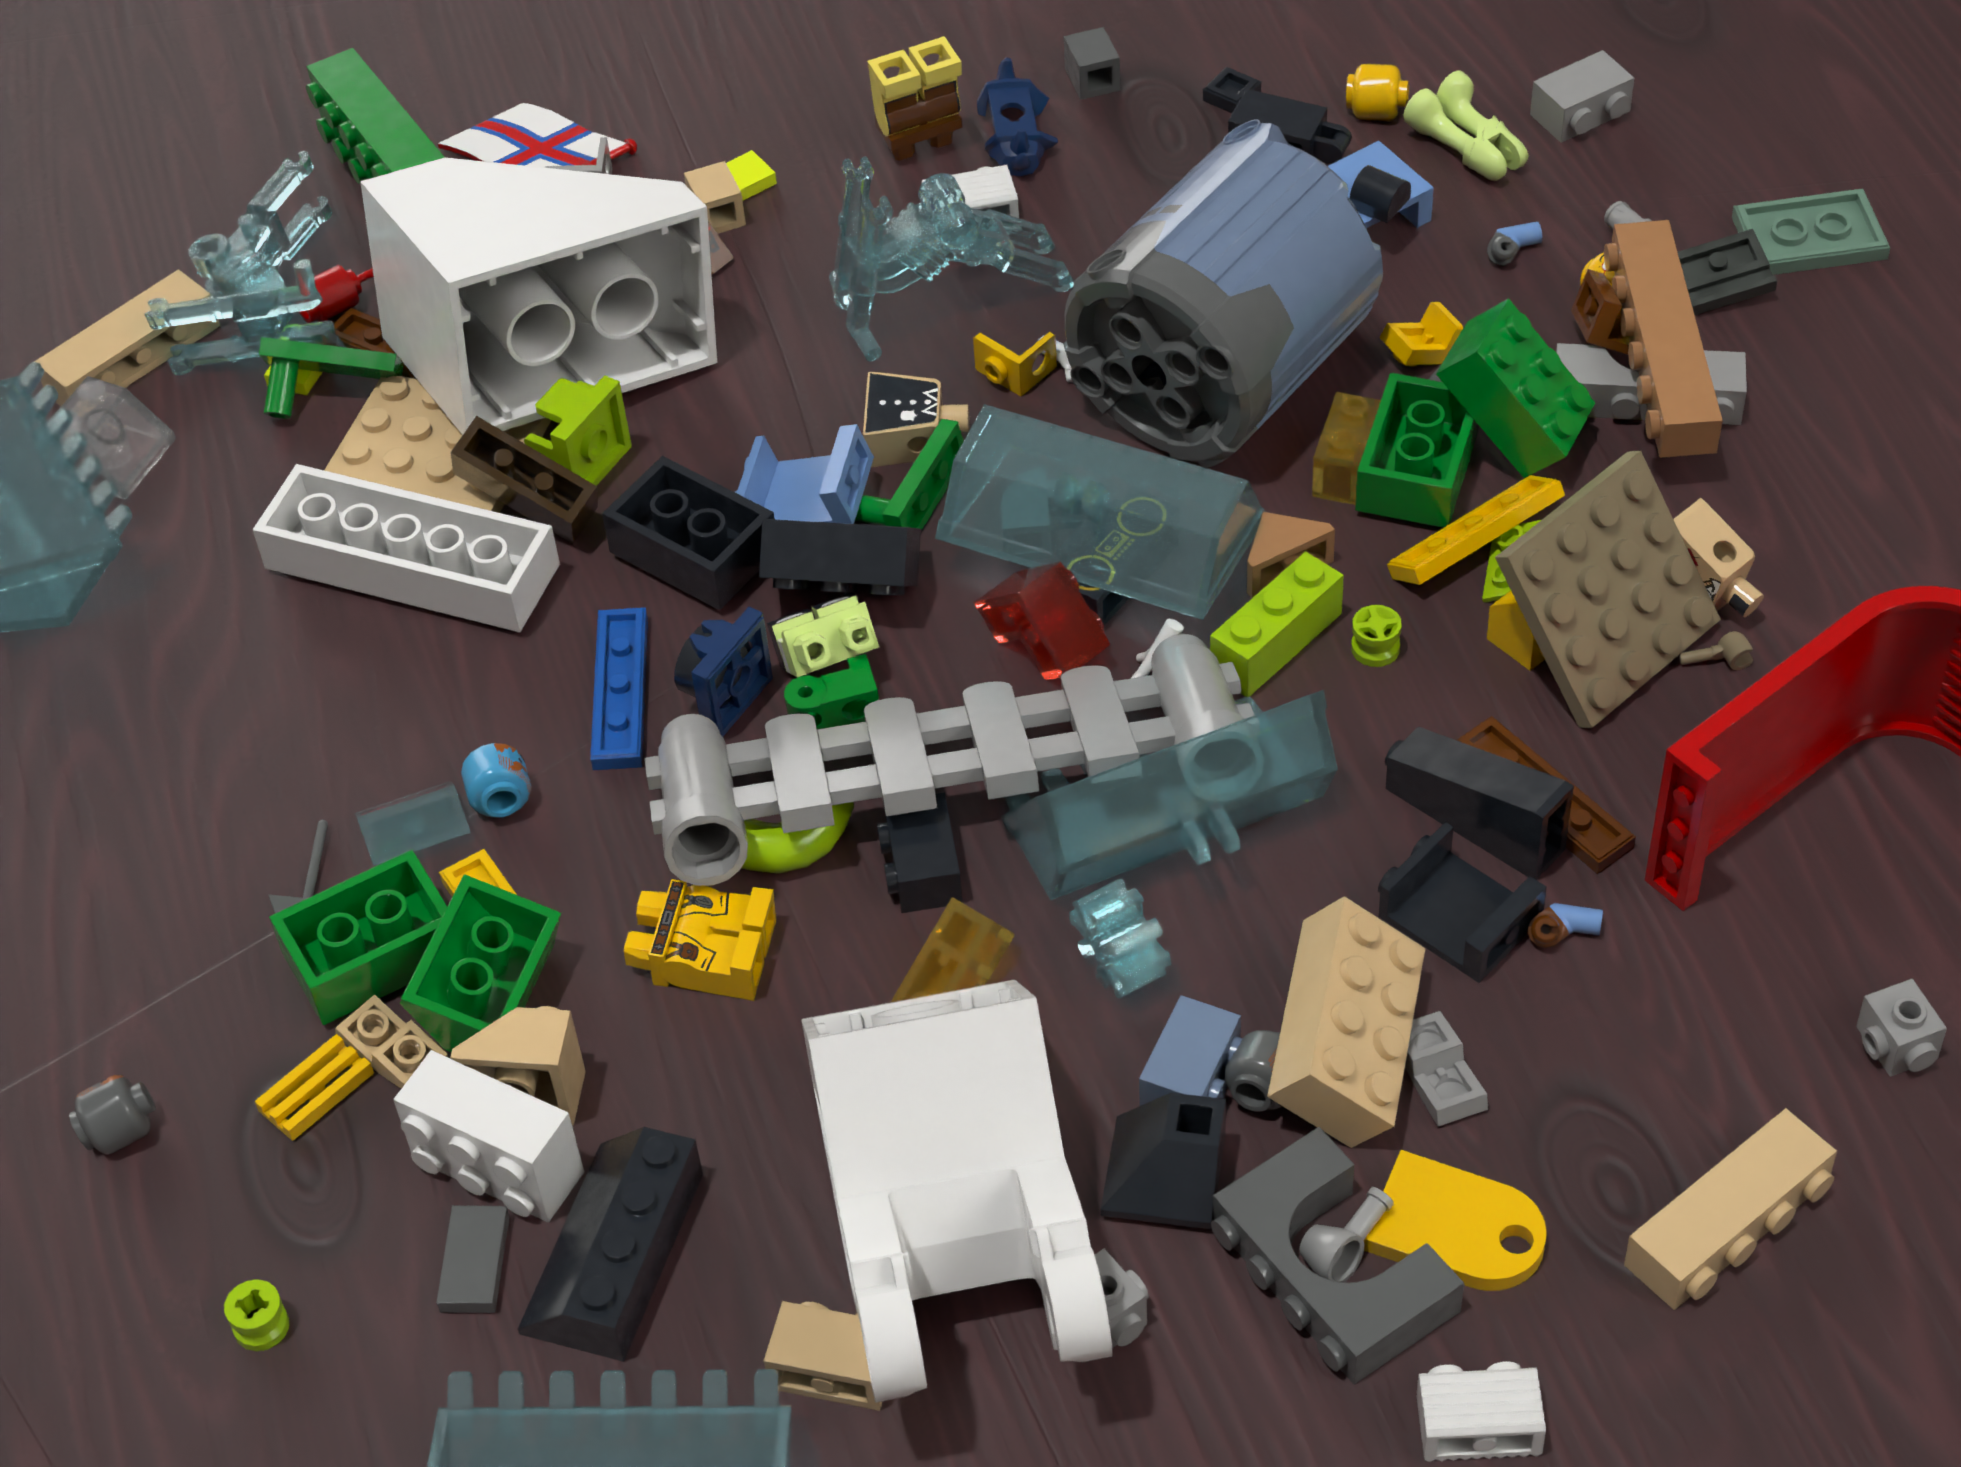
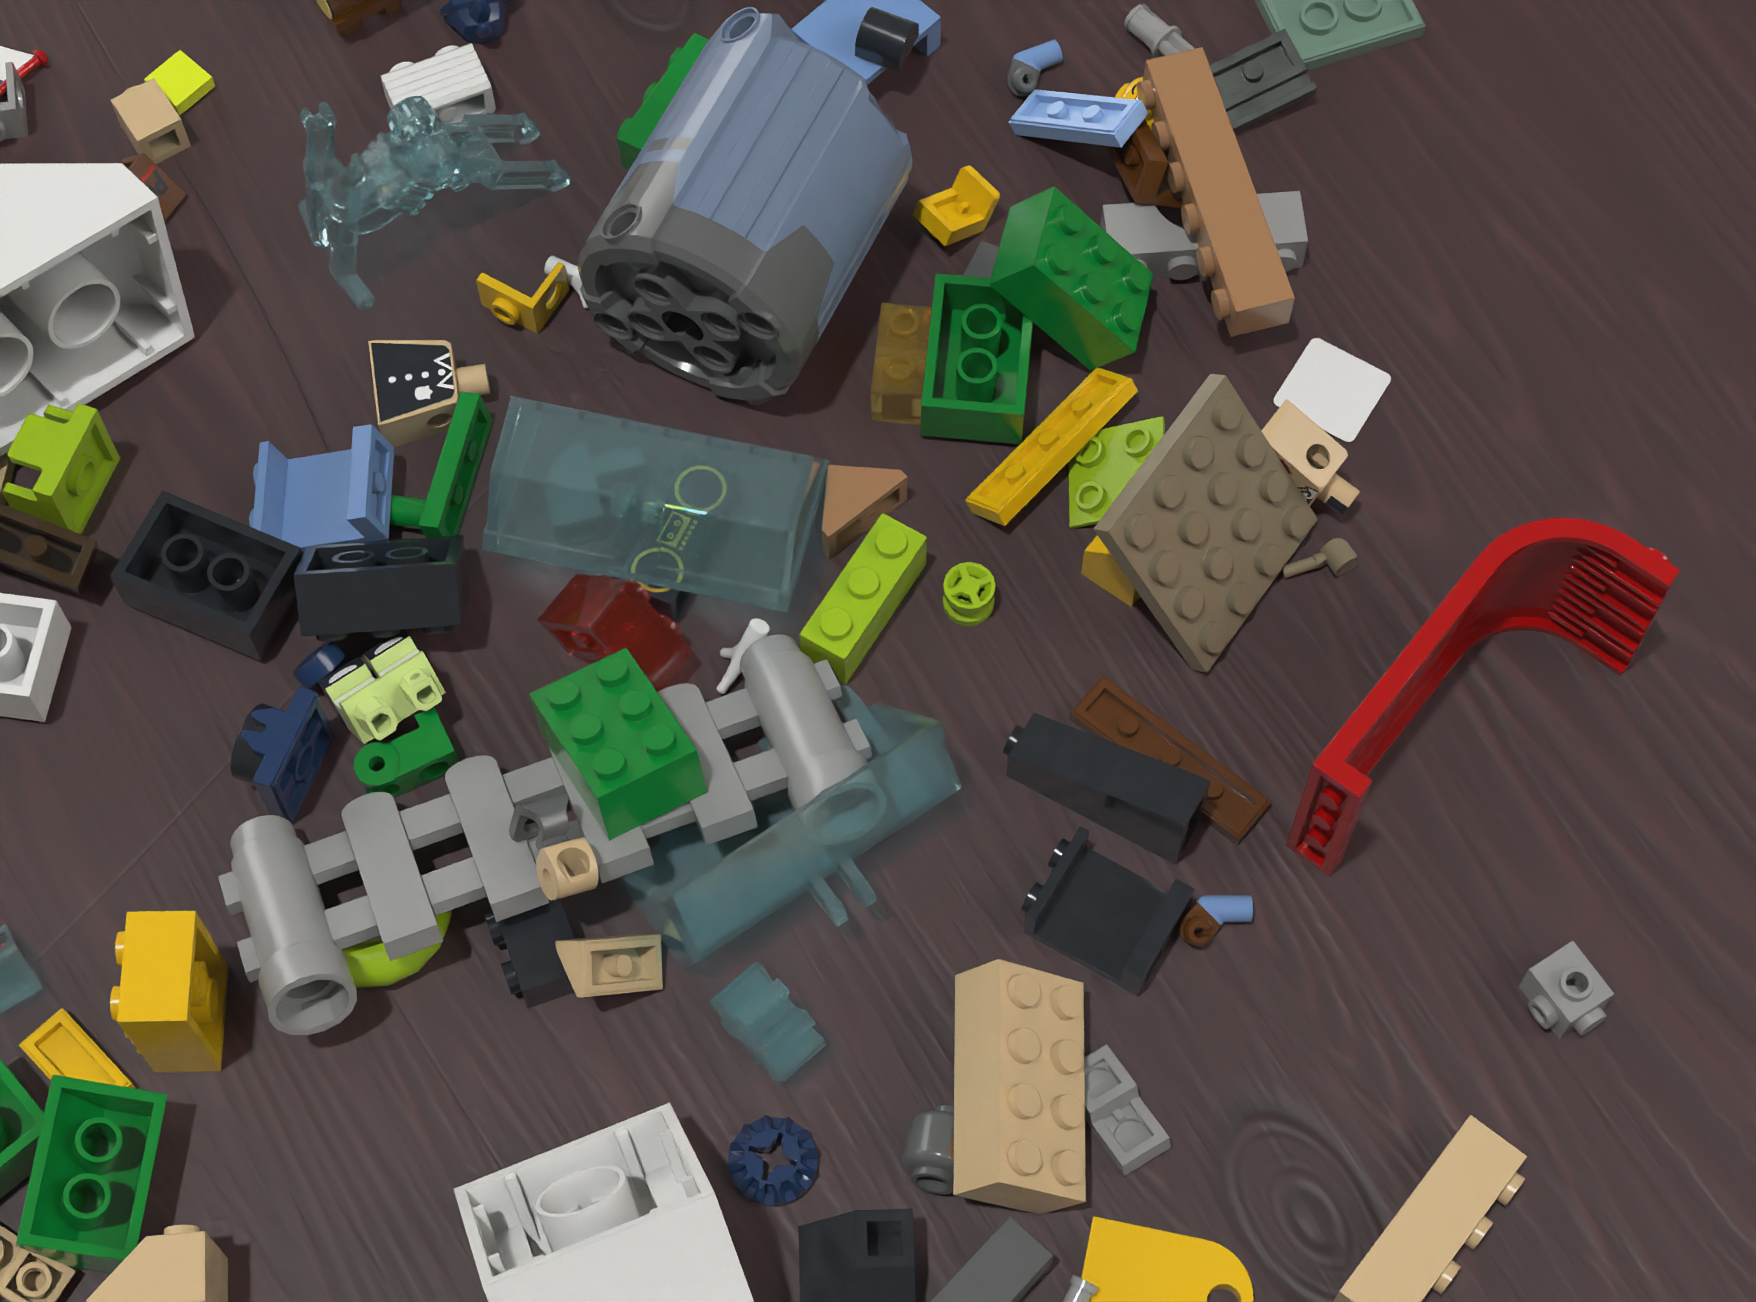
camera: 15 degrees left, 15 degrees up
dark azure head [461,743,531,817] -> none
blue tile [590,607,648,770] -> none
yellow hips [624,879,776,1001] -> none
clear yellow slope [890,897,1015,1003] -> none
sand blue brick [1139,995,1243,1106] -> none
none -> yellow brick [110,911,229,1072]
none -> dark blue tile [293,641,345,689]
none -> leg [509,793,599,900]
none -> green brick [529,648,708,841]
none -> tan slope [555,934,663,997]
none -> dark blue gear [728,1115,818,1206]
none -> light blue tile [1008,89,1148,147]
none -> white sticker [1274,338,1391,442]

